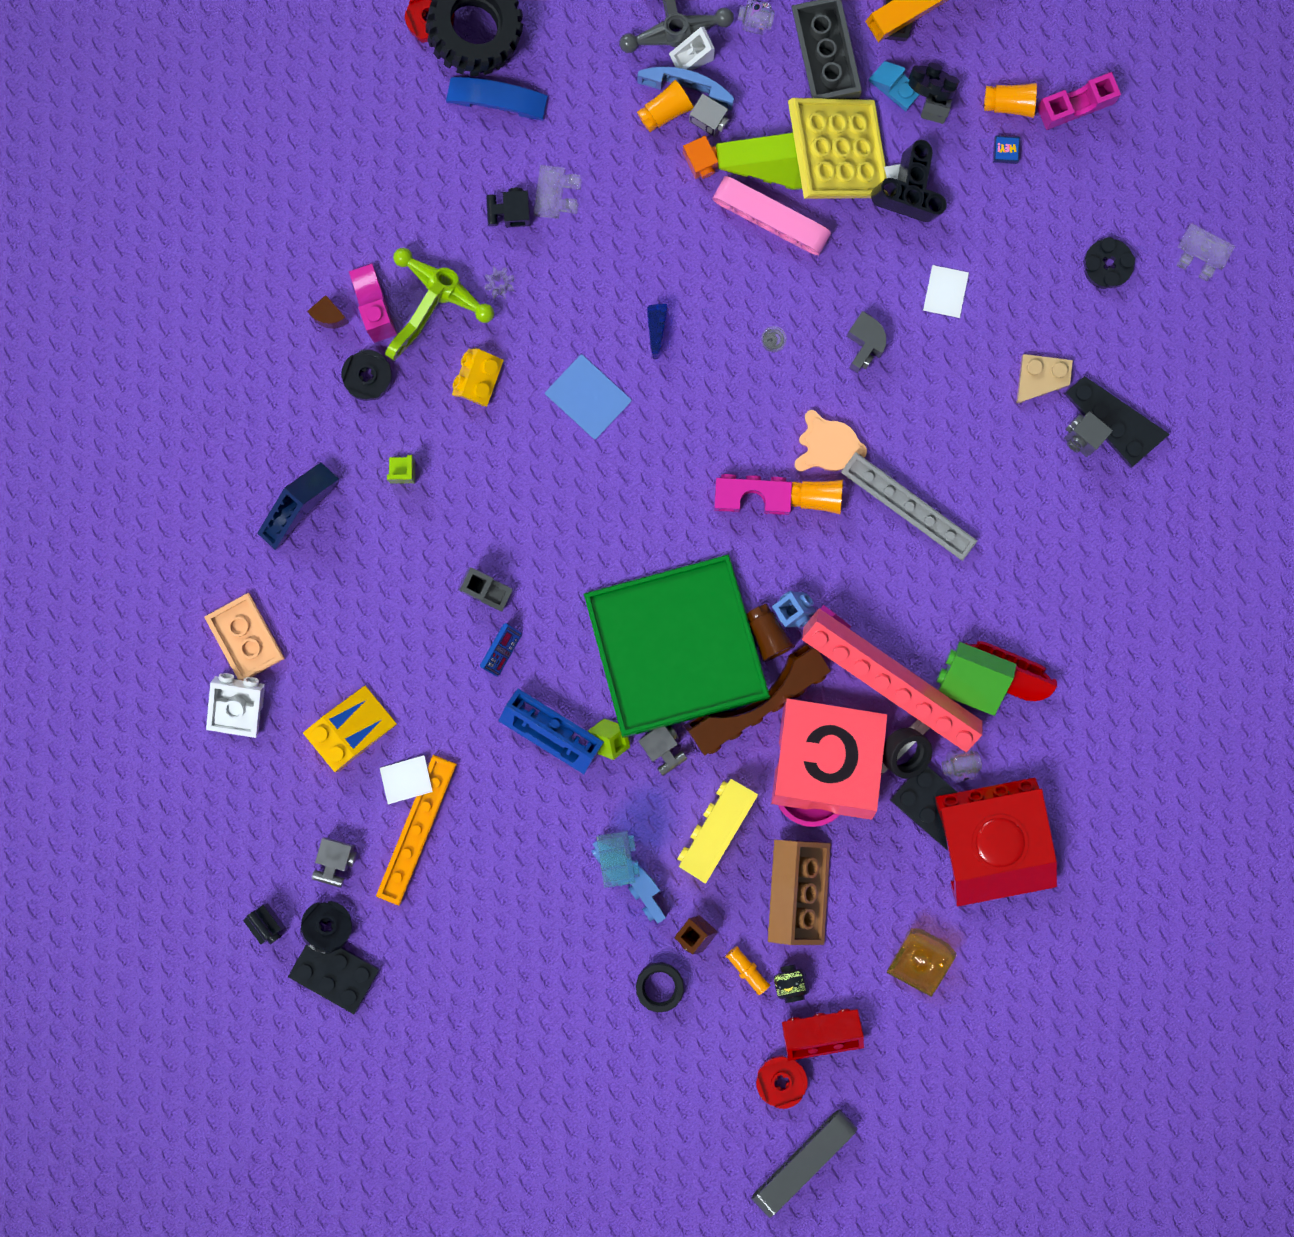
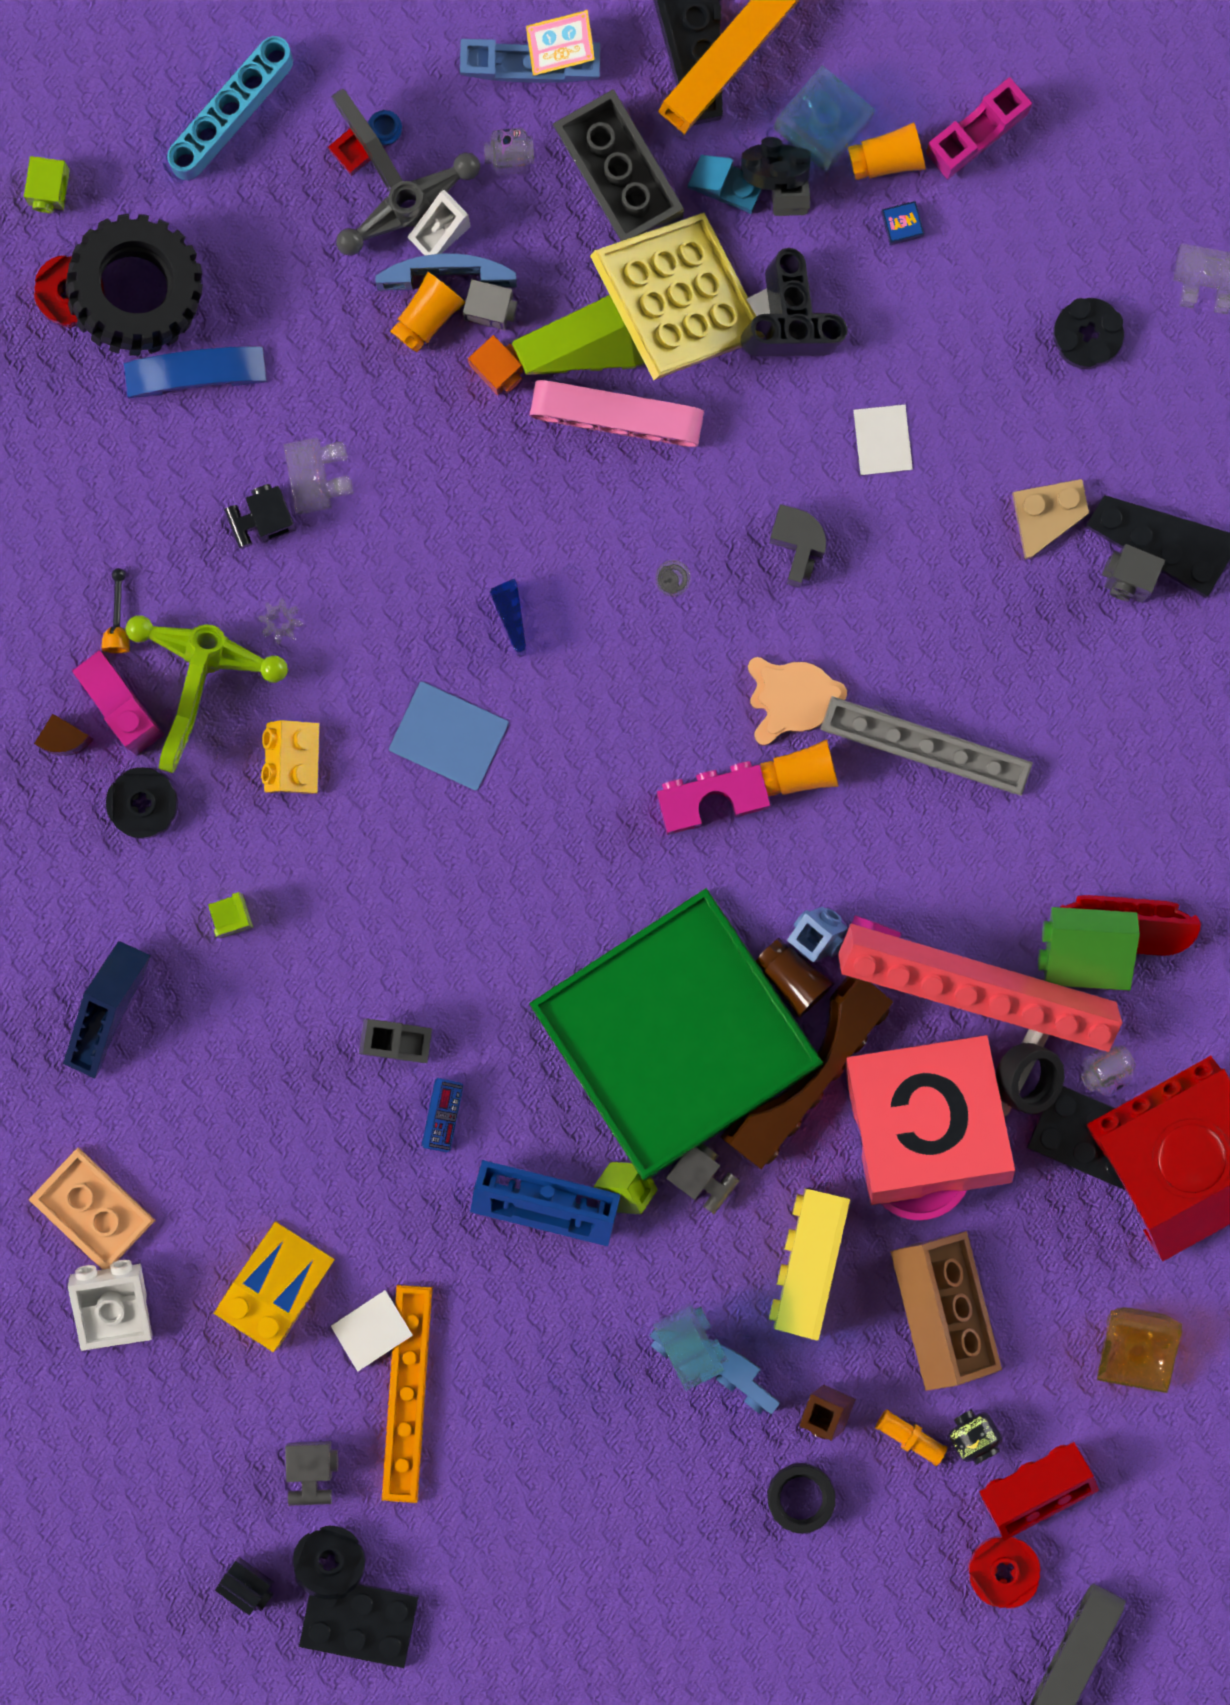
camera: 15 degrees left, 0 degrees up
none -> hinge [101,568,130,653]
none -> clear light blue brick [773,65,876,173]

